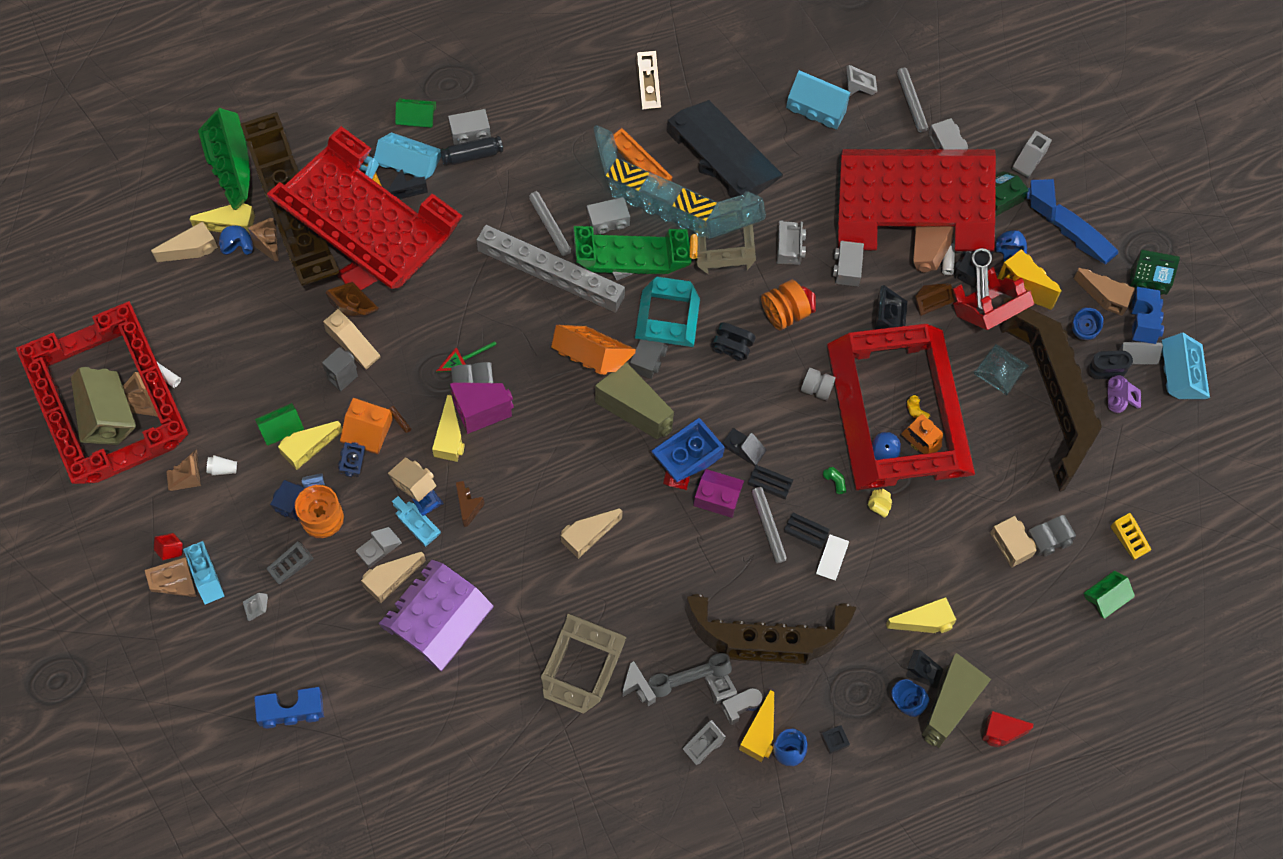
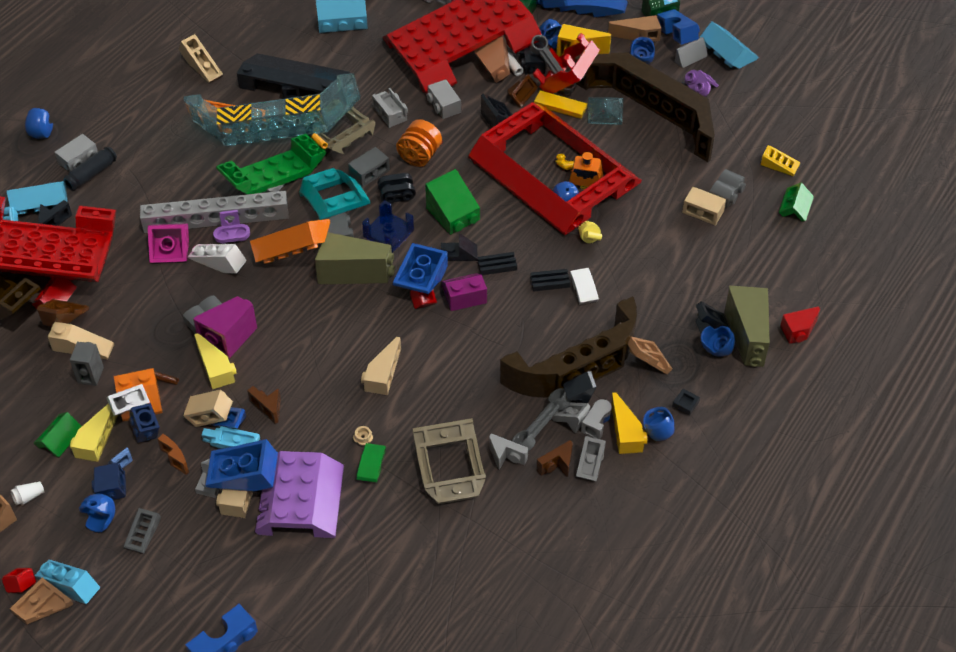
camera: 30 degrees left, 15 degrees down
light grey slope [243,593,268,621] -> none
orange wheel [295,485,344,538] -> none
green panel [395,98,436,128] -> none
green piece [436,342,497,372] -> none
light grey axle [529,191,571,256] -> none
light grey hinge [587,197,630,234] -> none
light grey axle [752,487,787,563] -> none
light grey wheel [801,368,836,401] -> none
green arm [823,467,846,494] -> none
light yellow slope [886,597,956,633] -> none
black brick [1088,350,1133,379] -> none
none -> blue helmet [25,108,53,139]
none -> blue helmet [79,494,116,532]
none -> slope [106,384,150,416]
none -> dark pink slope [147,223,189,263]
none -> dark orange slope [158,434,189,475]
none -> white slope [188,244,247,273]
none -> blue slope [205,439,278,491]
none -> medium lavender bracket [213,210,250,244]
none -> dark grey brick [348,147,390,187]
none -> tan plate [353,426,373,445]
none -> green slope [357,443,386,483]
none -> clear blue panel [362,200,414,253]
none -> green slope [425,169,480,235]
none -> yellow tile [534,91,587,119]
none -> reddish brown slope [537,440,573,477]
none -> black slope [563,371,597,403]
none -> medium nougat wing [628,337,672,374]

